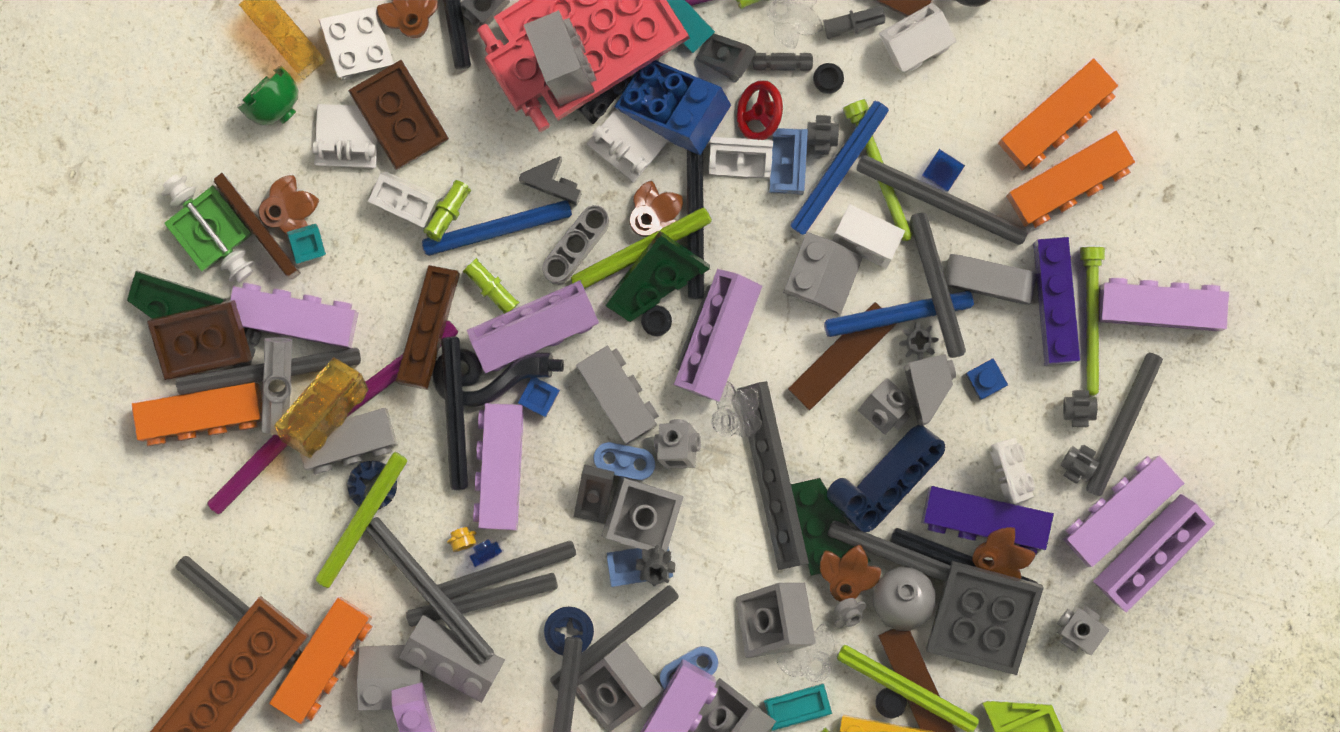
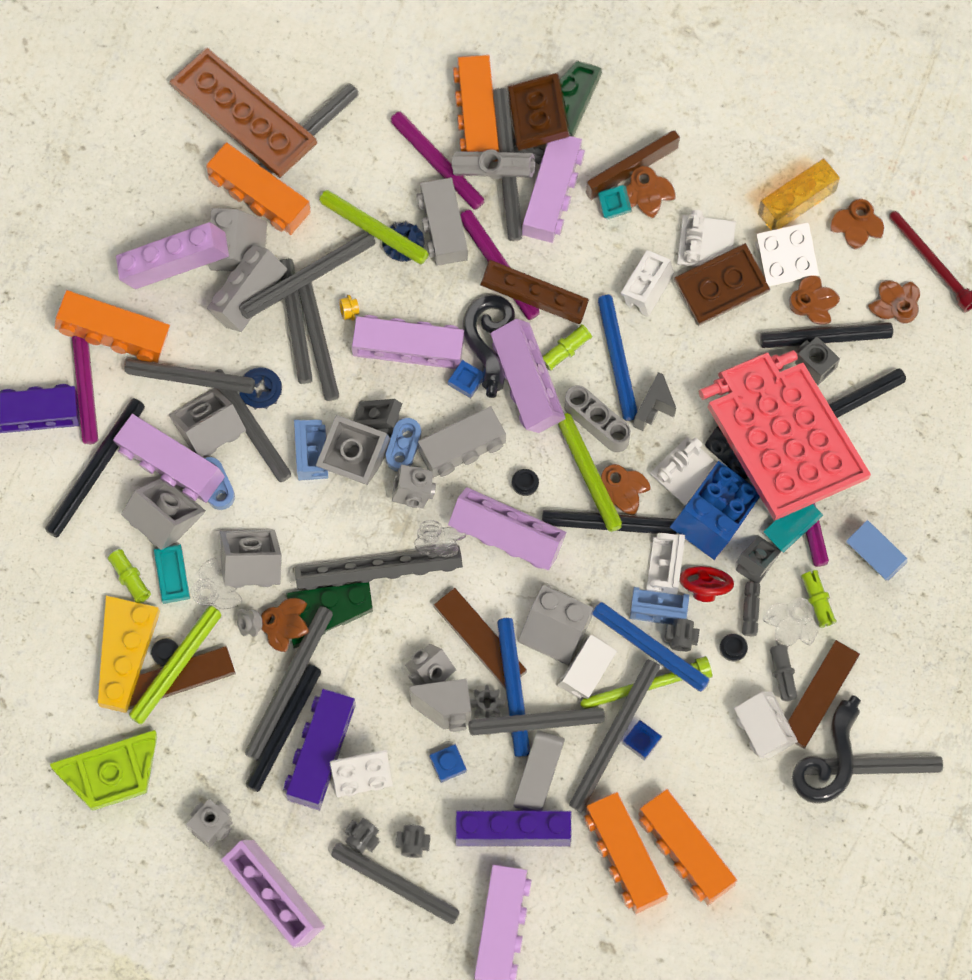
camera: 90 degrees right, 15 degrees down
bright green plate [161,175,254,283] -> none
green cylinder [237,65,299,126] -> none
clear yellow brick [274,357,369,459] -> none
lime pin [423,180,471,242] -> none
black axle [441,336,468,490] -> none
clear blue plate [469,539,504,567] -> none
light grey brick [524,10,597,106] -> none
dark green wing [604,231,710,322] -> none
dark grey gear [636,545,675,586] -> none
dark blue beam [827,425,945,532] -> none
light grey cylinder [873,567,935,631] -> none
dark grey plate [926,561,1044,675] -> none
dark orange plate [973,527,1035,579] -> none
lavender brick [1063,456,1185,567] -> none
lime piece [1080,247,1105,396] -> none

